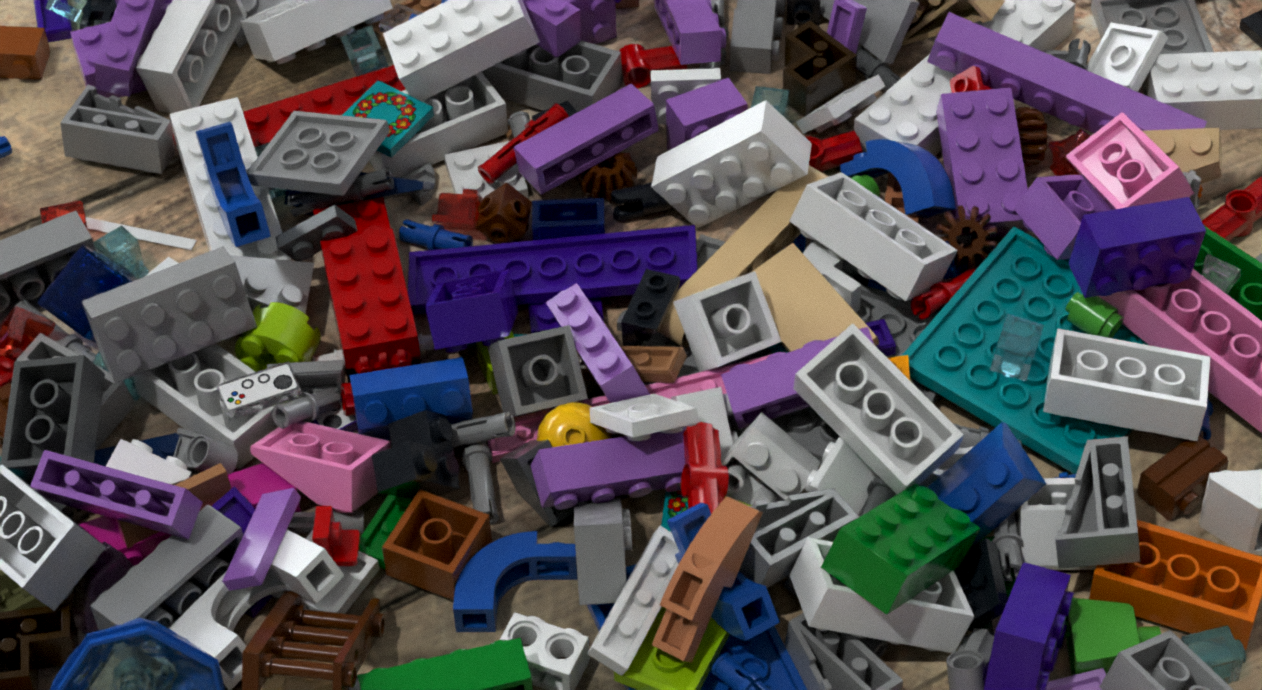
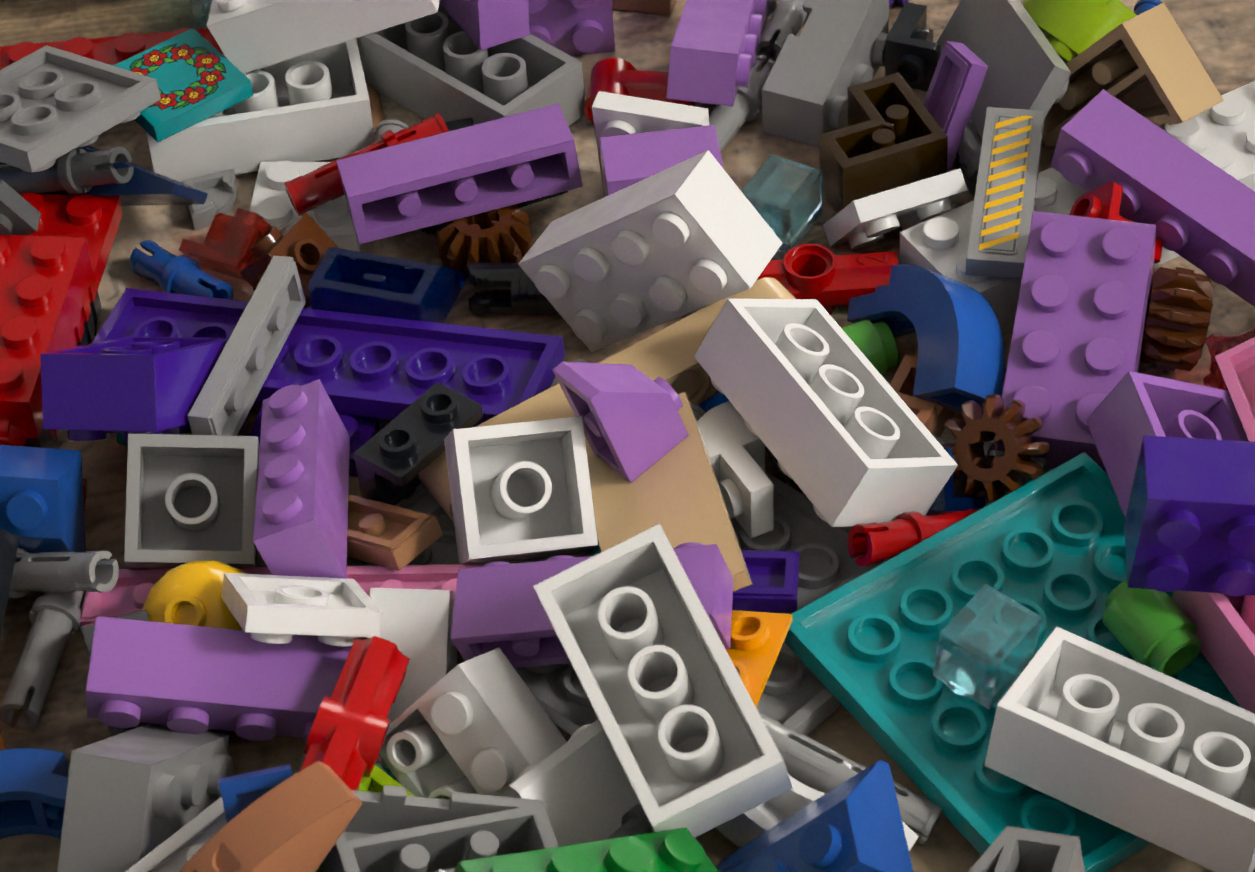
camera: 20 degrees right, 5 degrees down
none -> light grey tile [188,256,306,436]
none -> medium lavender slope [553,362,689,483]
none -> tile [965,107,1045,279]

